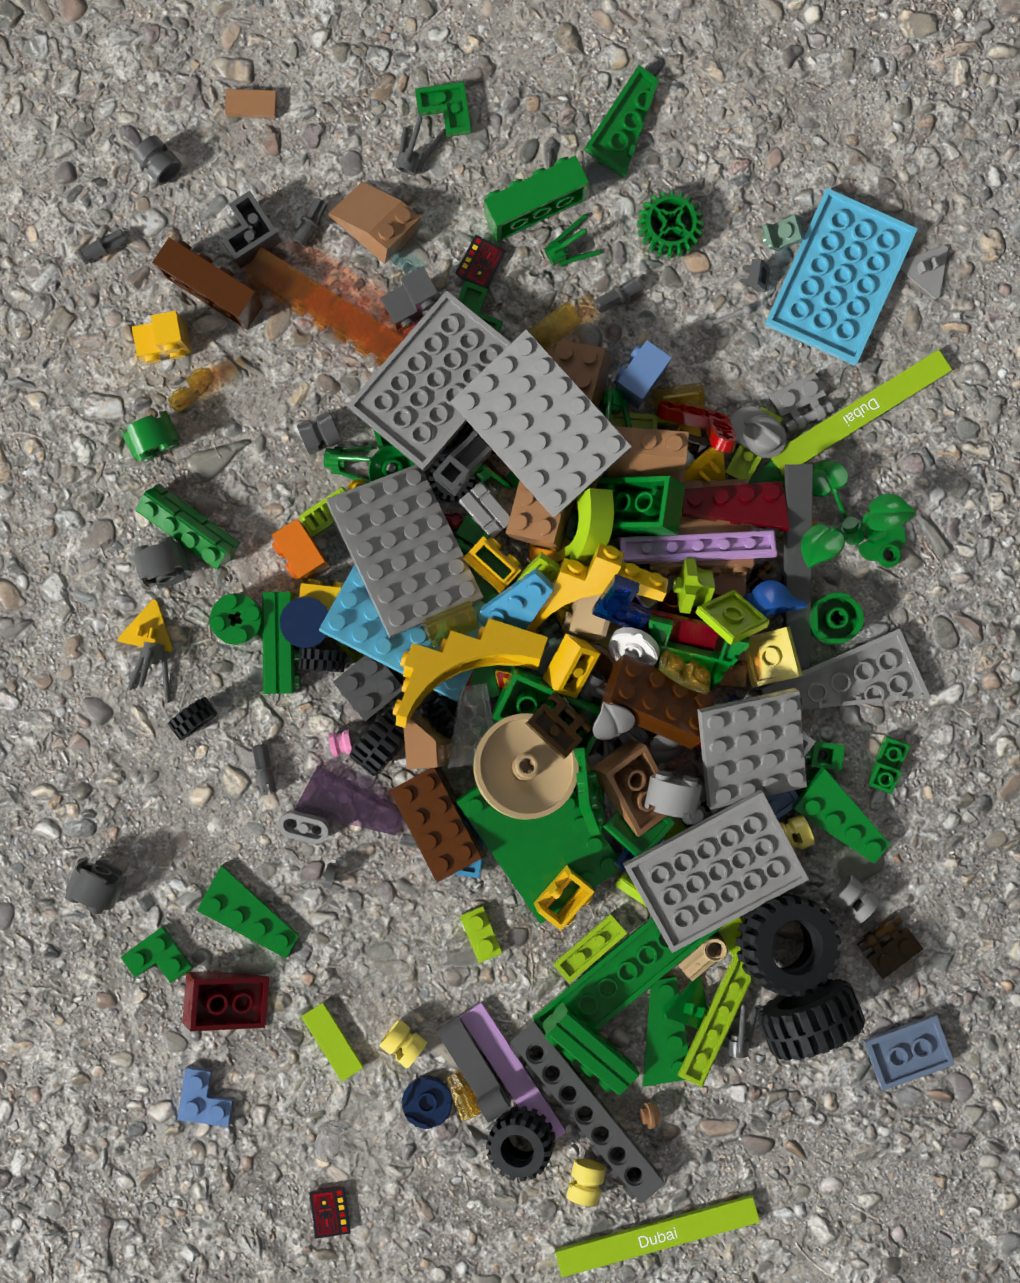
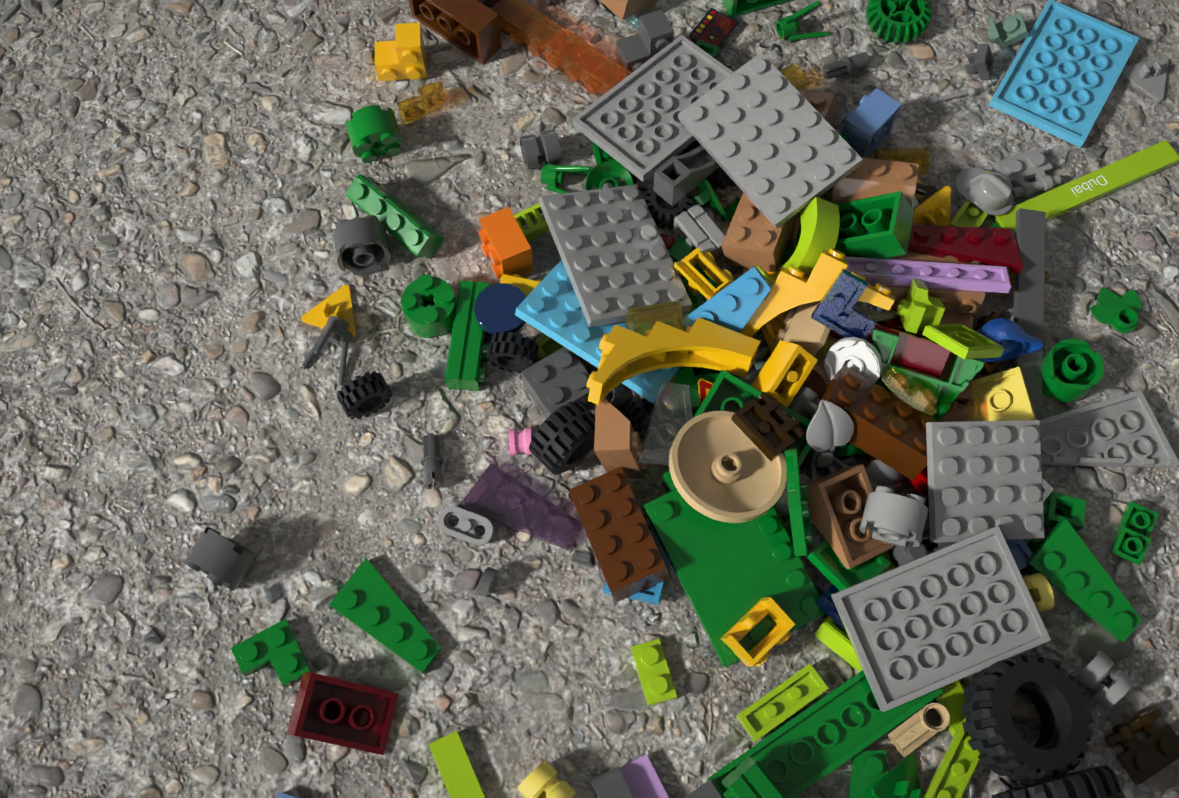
camera: 10 degrees right, 20 degrees down
red beam [656,401,737,453] -> none
green plant [801,461,916,568] -> none

